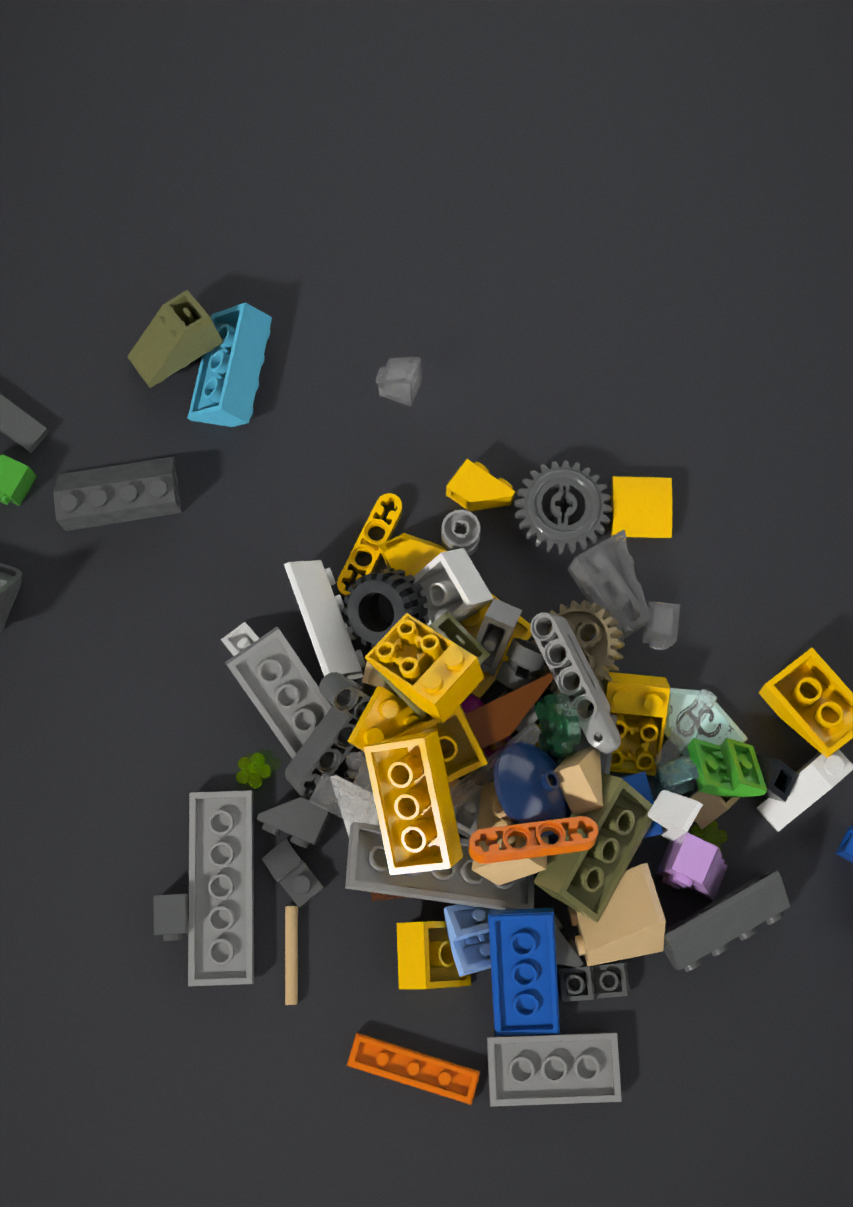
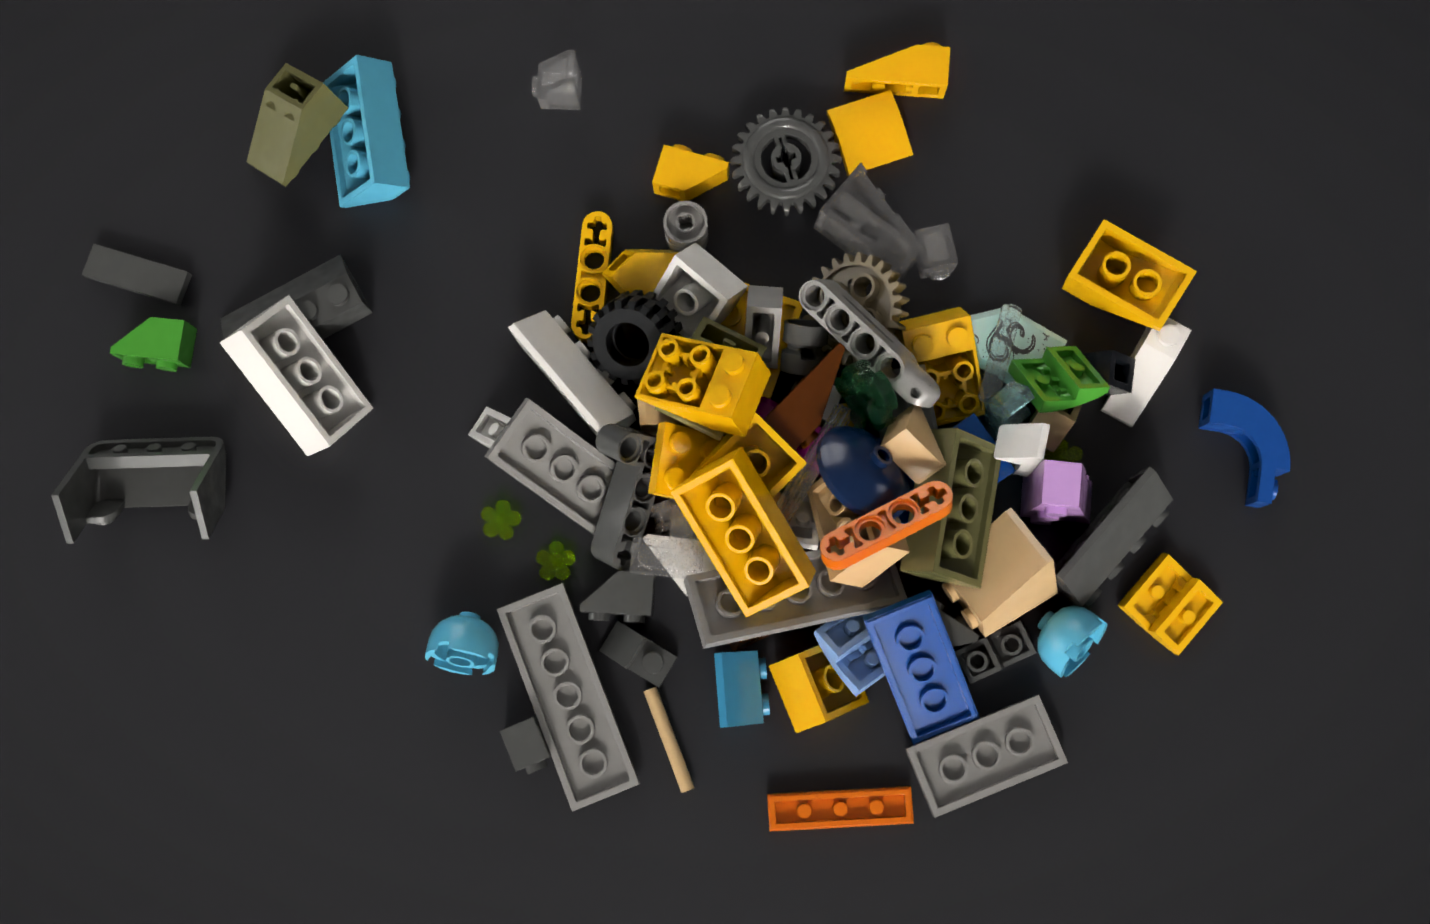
camera: 15 degrees left, 5 degrees up
none -> white slope [219,295,373,456]
none -> medium azure cylinder [425,612,499,675]
none -> clear neon green plant [481,500,521,540]
none -> dark azure slope [714,650,770,728]
none -> yellow slope [844,42,950,99]
none -> medium azure cylinder [1037,605,1107,678]
none -> yellow slope [1118,553,1223,656]

